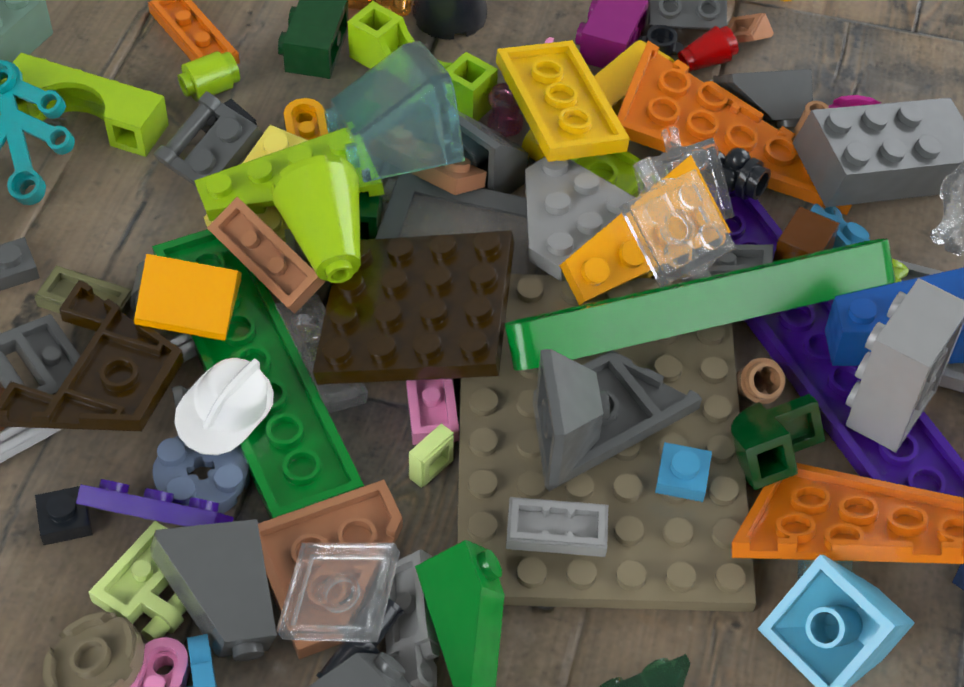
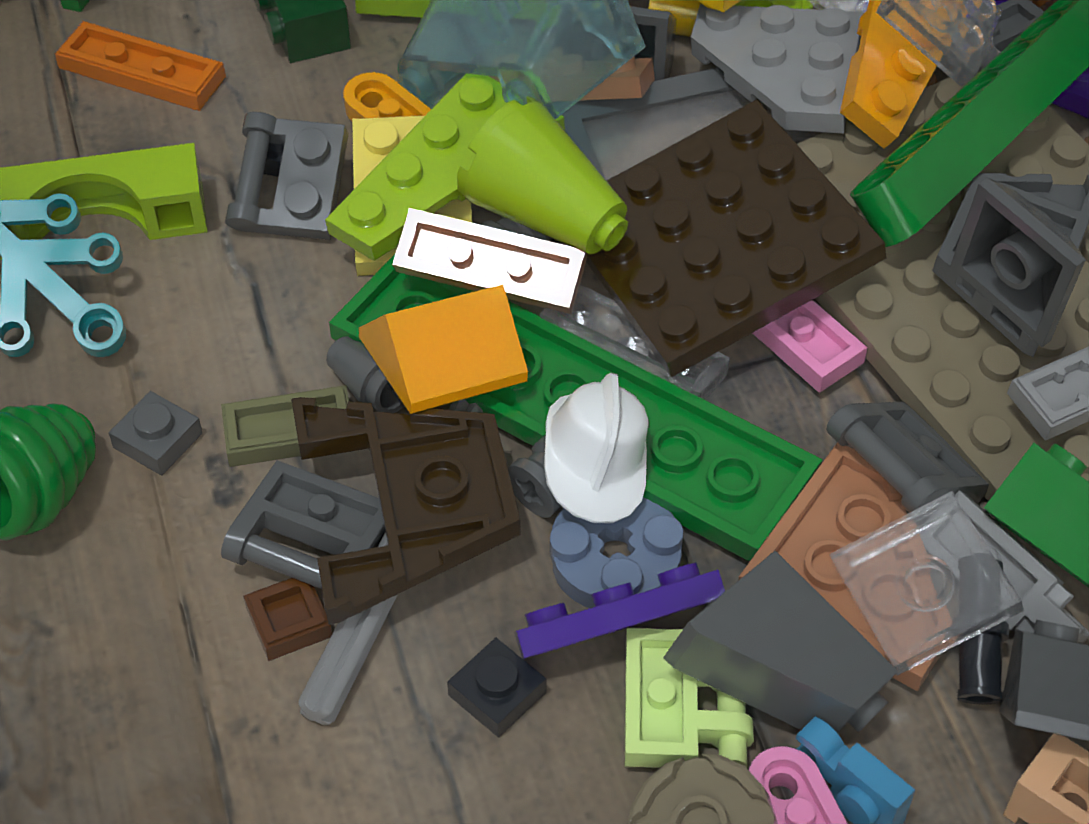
camera: 30 degrees left, 0 degrees up
lime brick [177,51,241,102] -> none
yellowish green tile [409,423,454,488] -> none
none -> dark grey plate [826,402,989,519]

